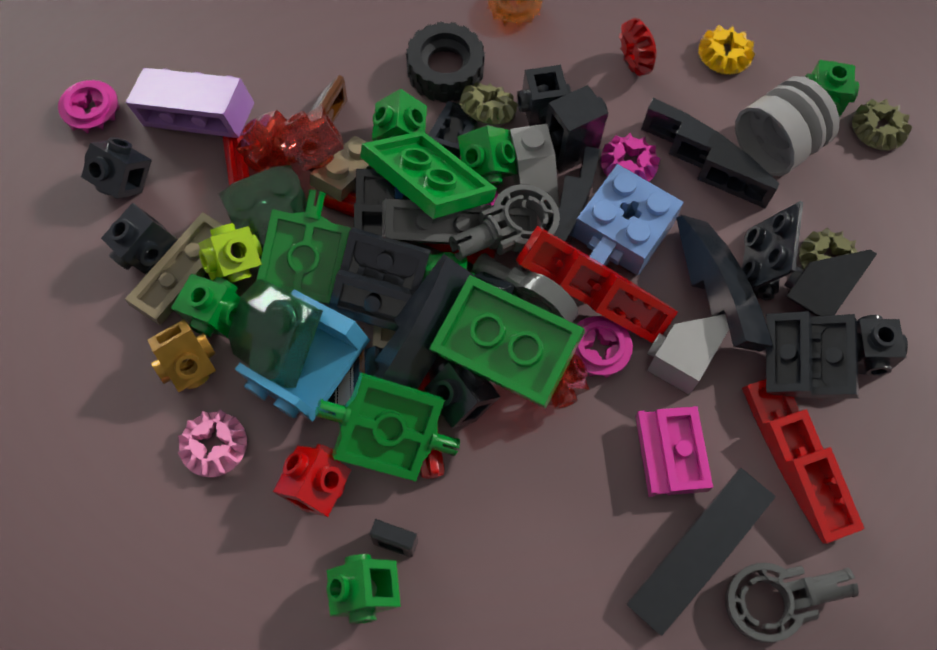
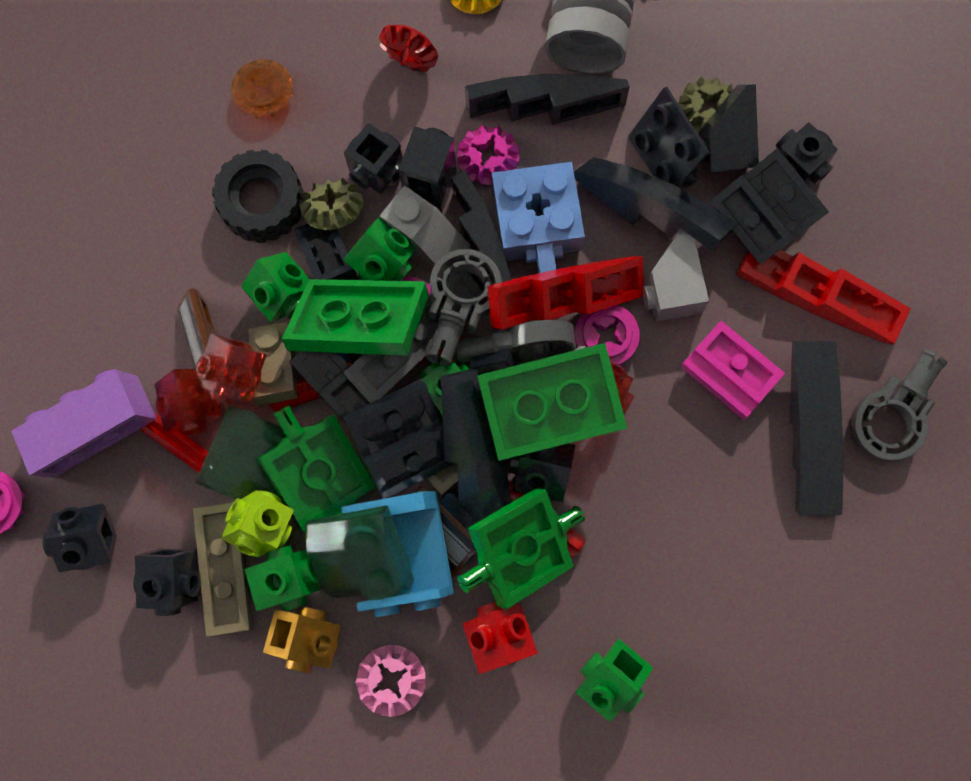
camera: 35 degrees left, 10 degrees up
black tile [370,519,418,558] -> none

